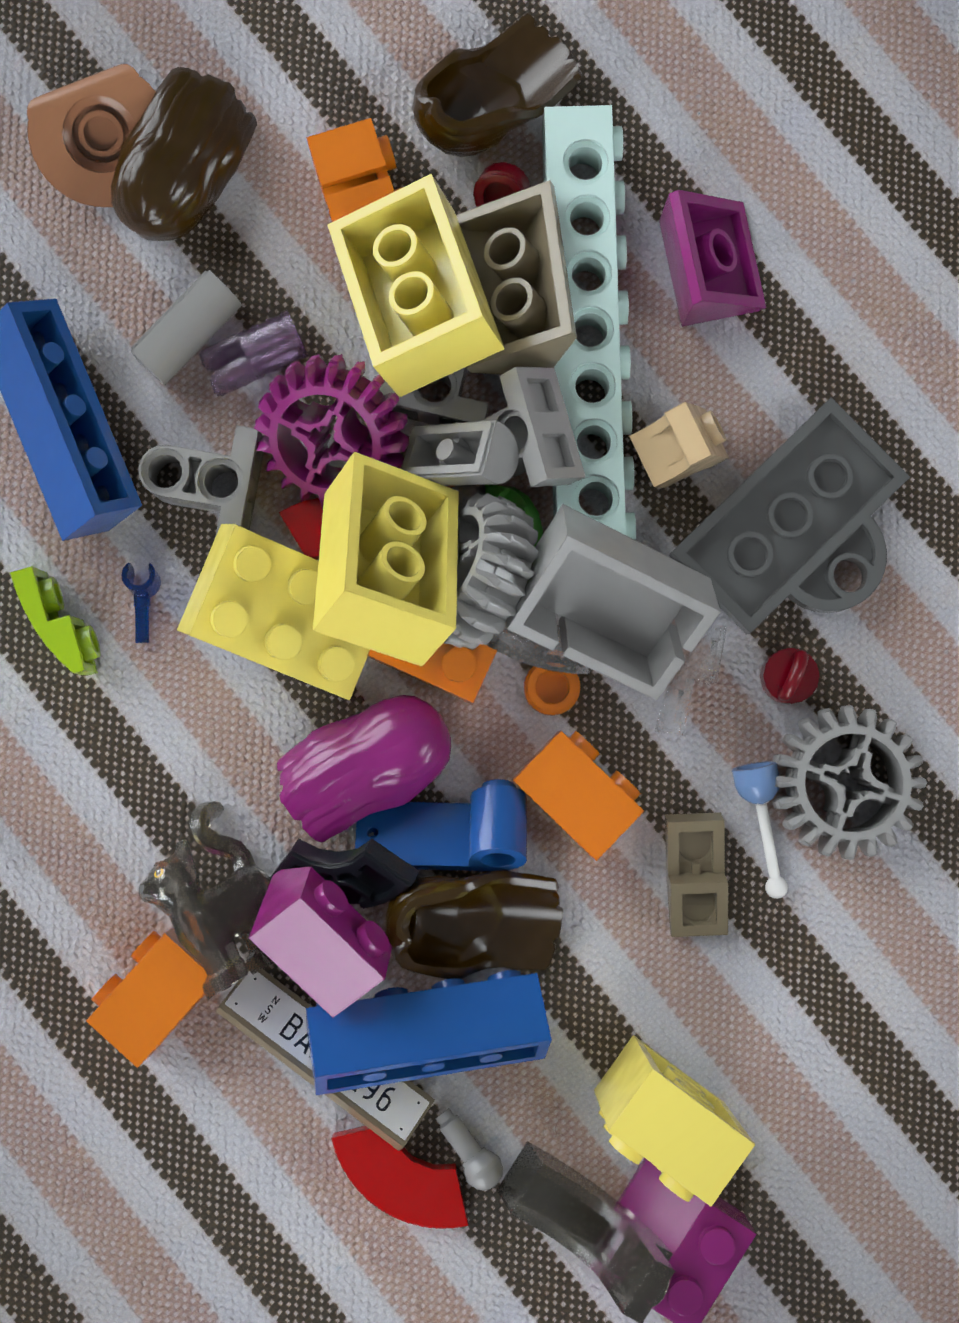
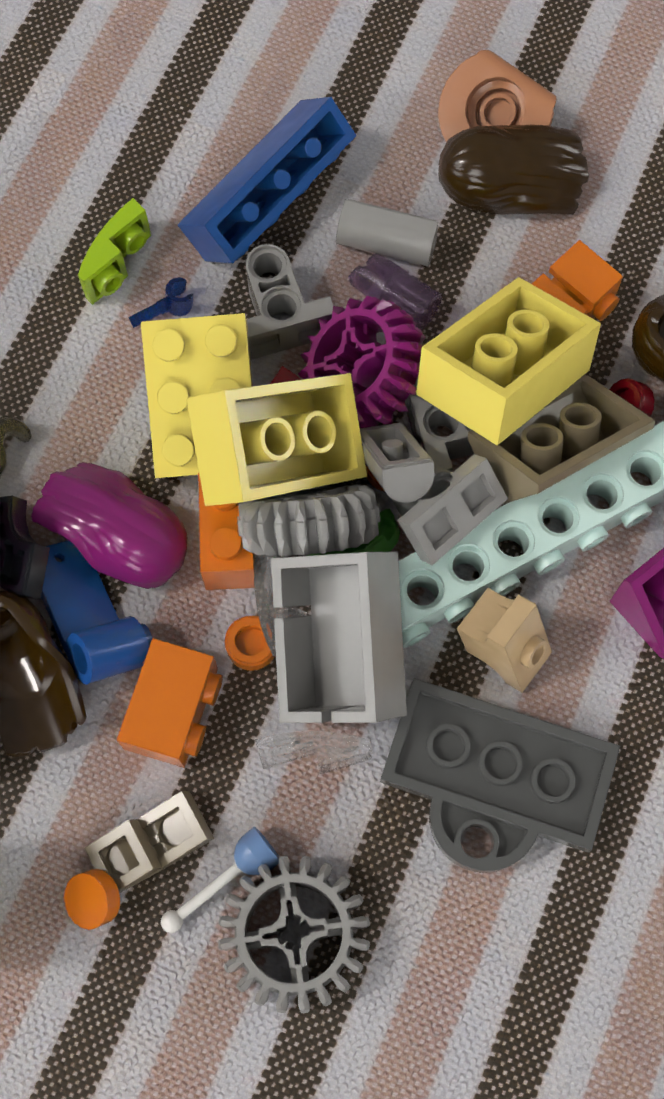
camera: 70 degrees right, 15 degrees down
dark red tile [760,648,820,704] -> none
none -> orange tile [64,869,120,930]

